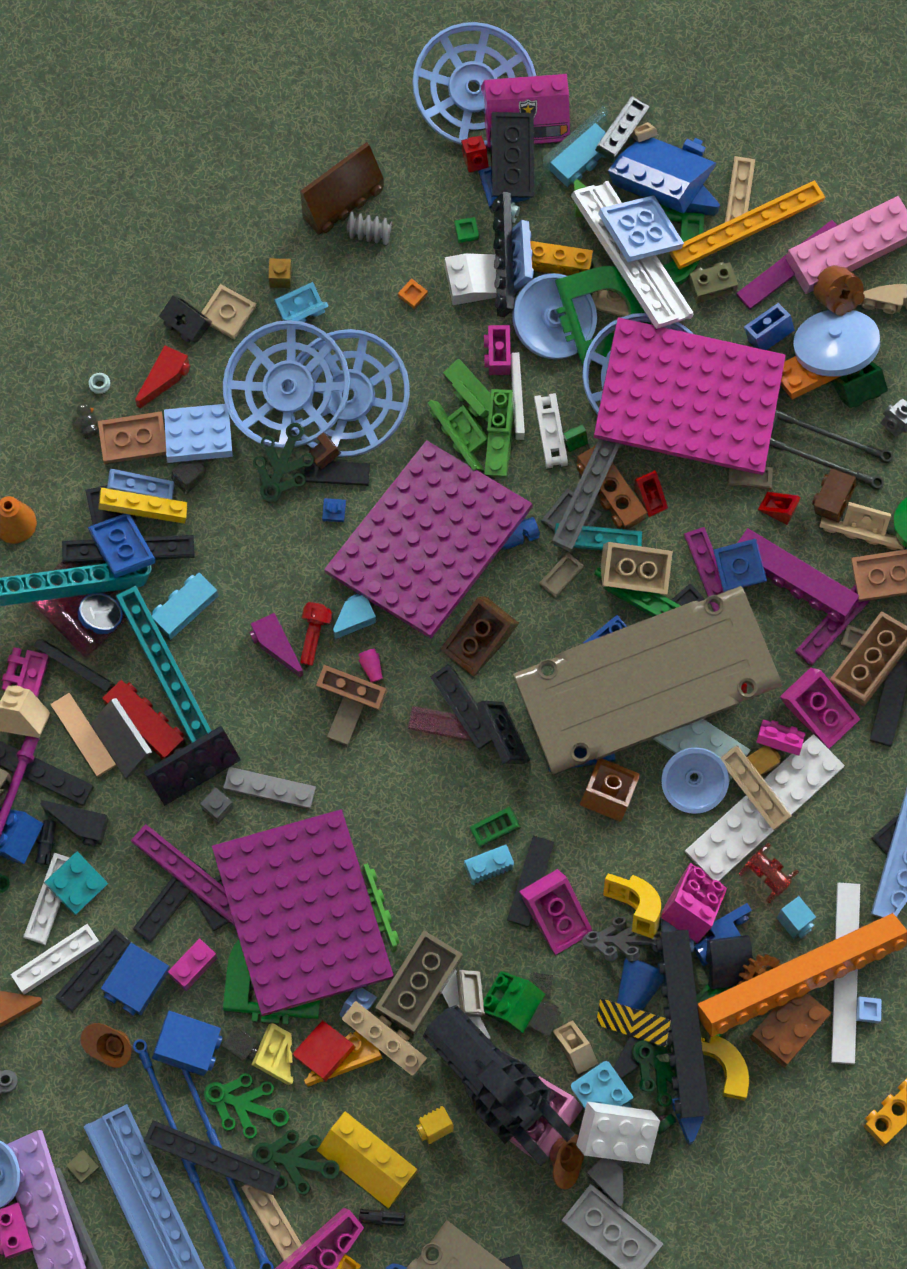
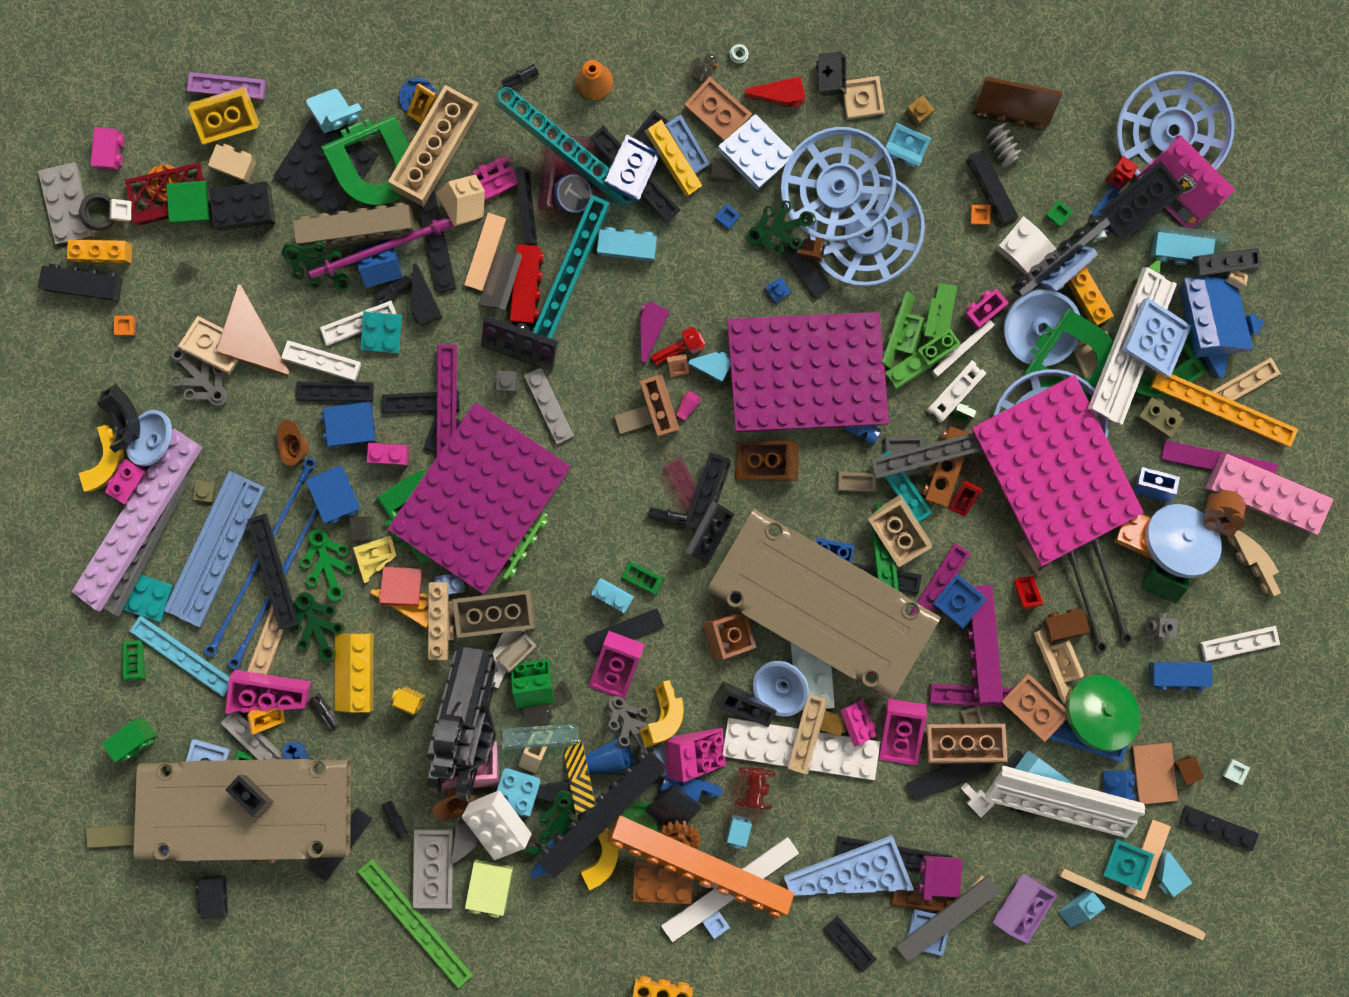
camera: 50 degrees right, 15 degrees up
none -> black axle [382,801,408,839]
none -> yellowish green brick [465,859,513,917]
none -> clear light blue tile [500,724,580,749]
none -> black axle [648,507,687,526]
none -> nougat plate [667,354,689,377]
none -> blue tile [714,203,741,230]
none -> black slope [714,681,777,727]
none -> black fence [966,150,1019,226]

